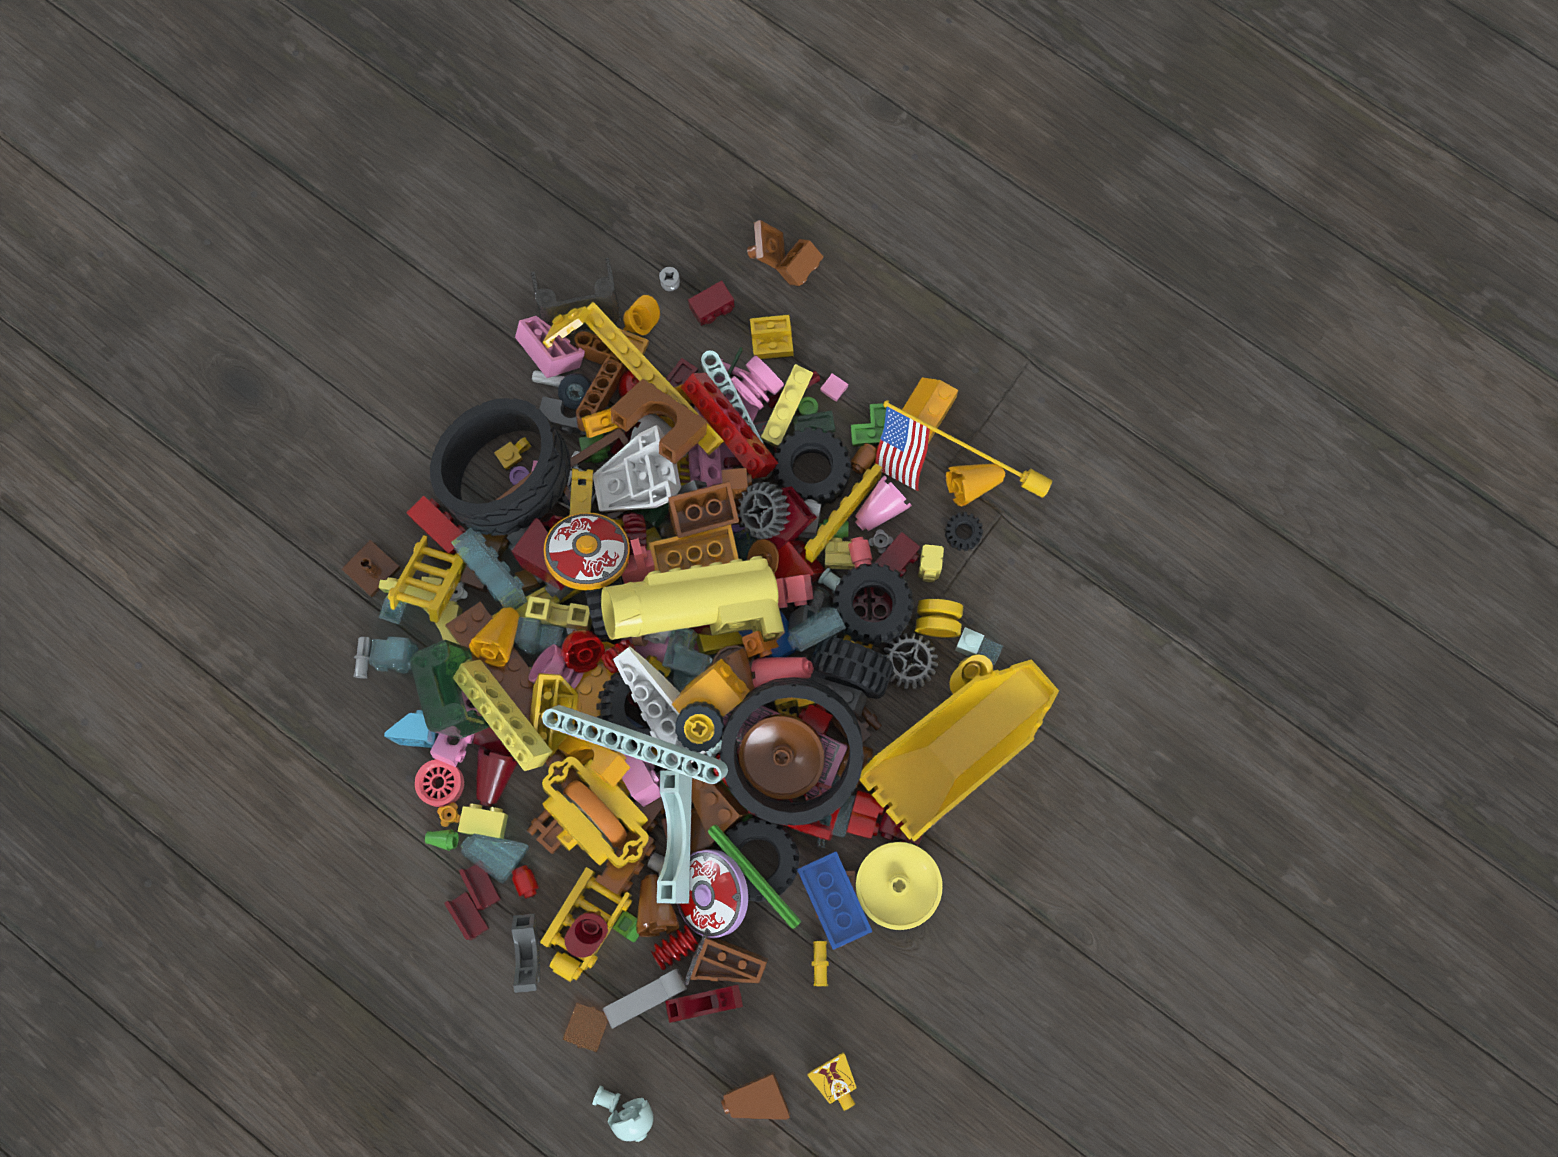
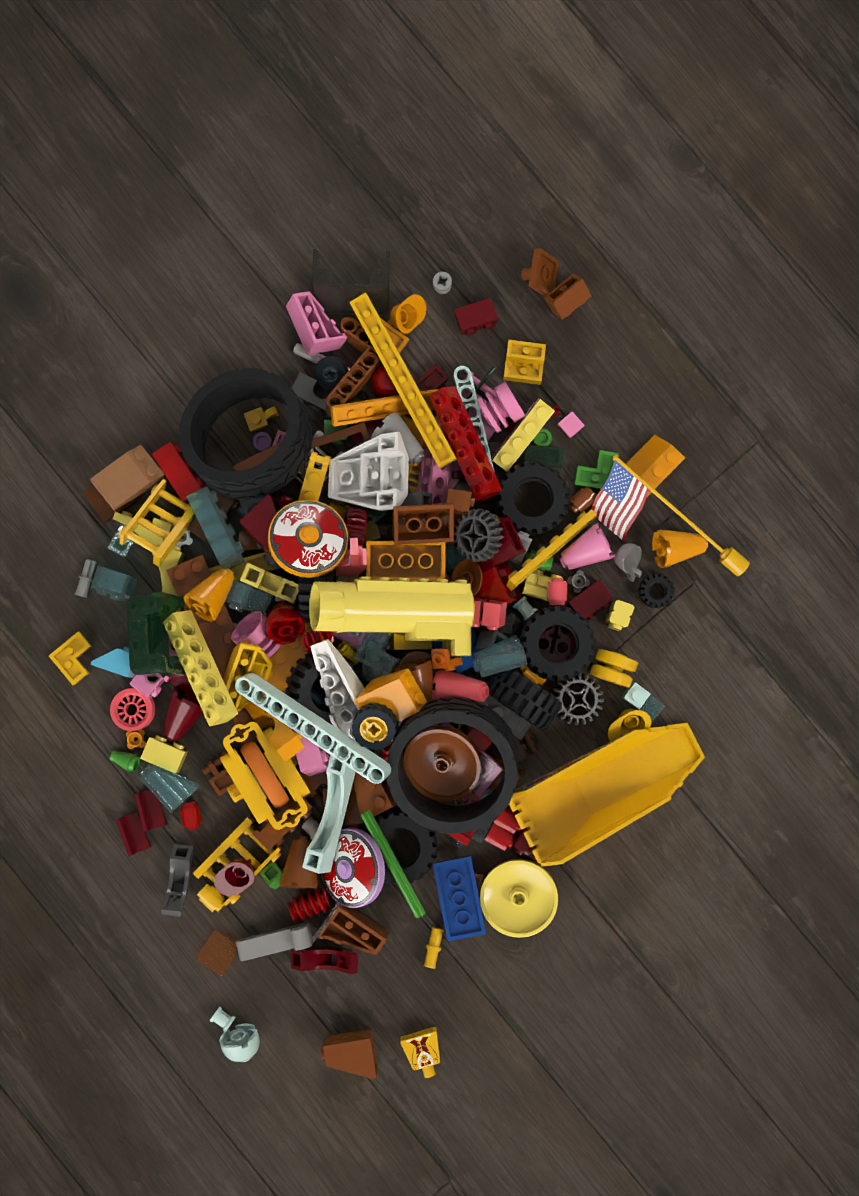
camera: 10 degrees right, 10 degrees up
yellow wing [542,306,589,348] -> none
dark orange arch [611,379,707,464] -> none
none -> yellow plate [49,631,92,685]
none -> medium nougat slope [90,445,164,510]
none -> light grey piece [614,543,642,582]

